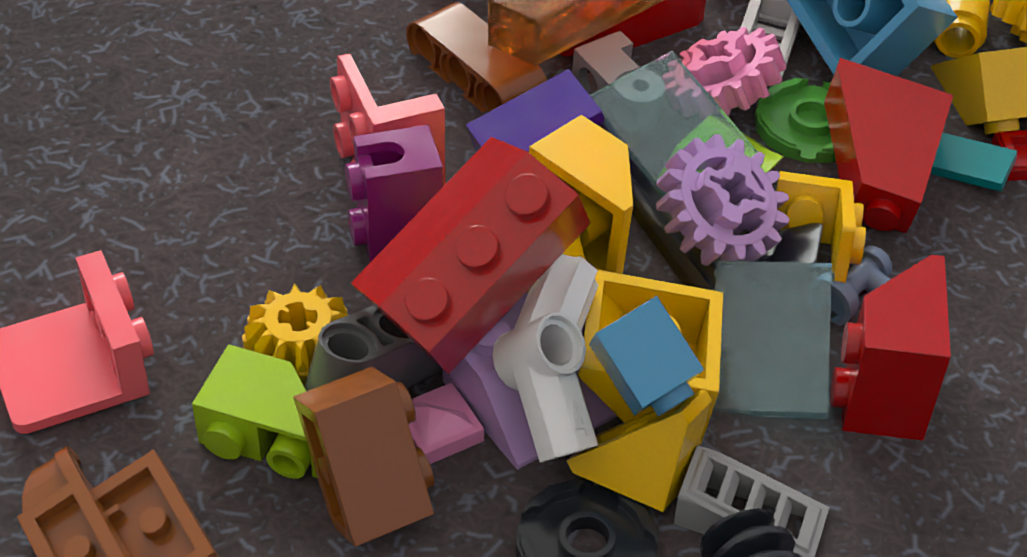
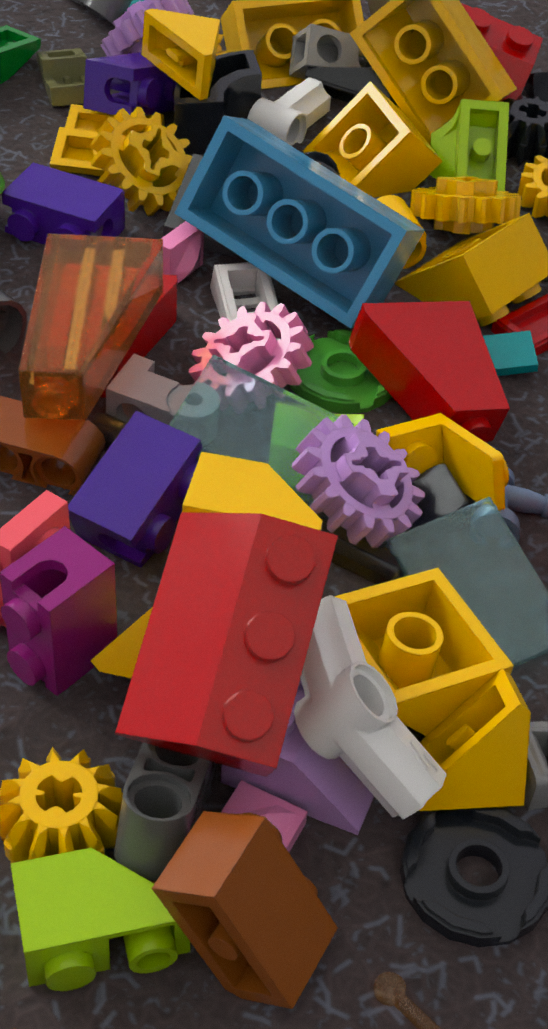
camera: 35 degrees left, 0 degrees up
dark azure brick [589,296,704,417] -> none

